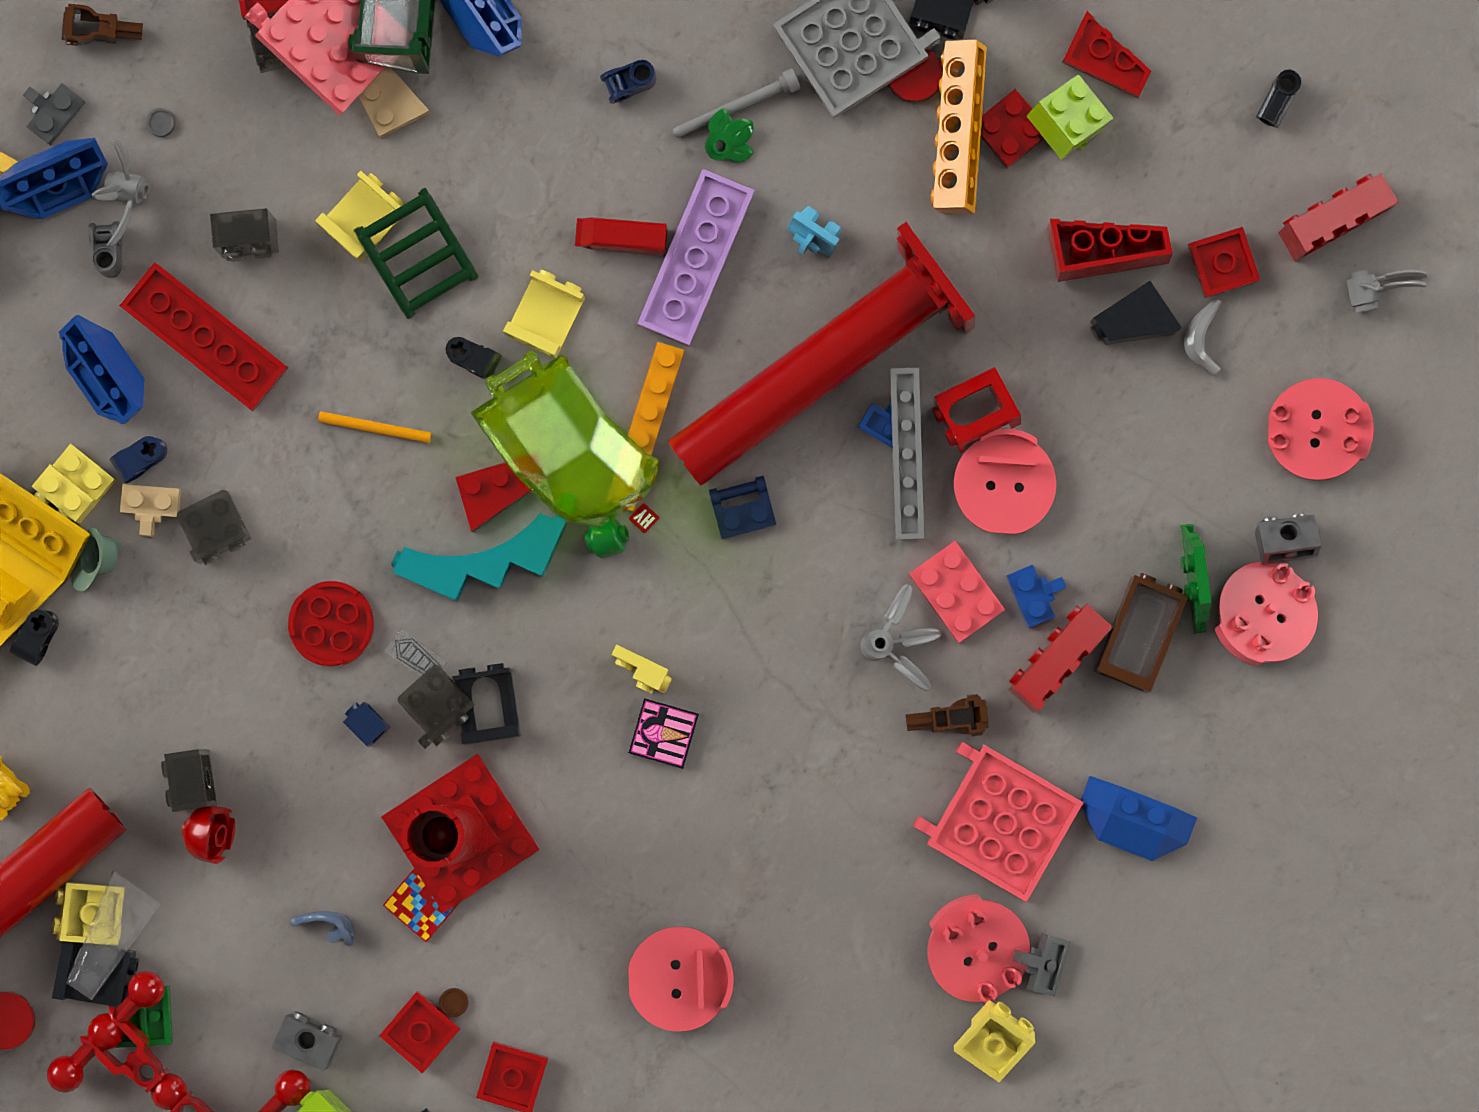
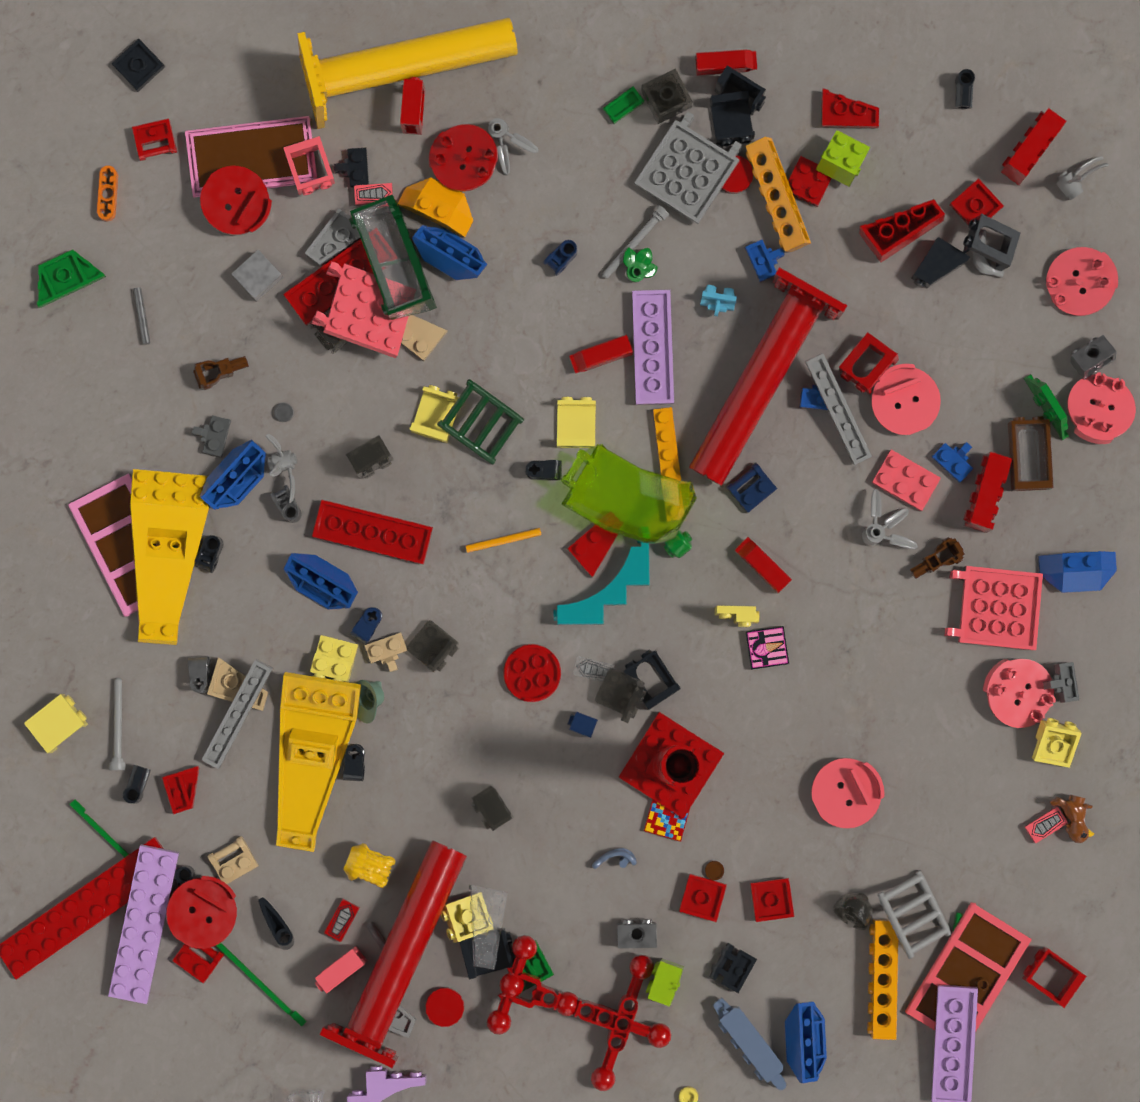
camera: 20 degrees left, 0 degrees up
red cylinder [181,805,236,864] -> none
red sticker [629,503,659,533] -> none
none -> red piece [735,537,792,594]
none -> blue hinge [745,239,785,283]
none -> black panel [962,214,1021,271]

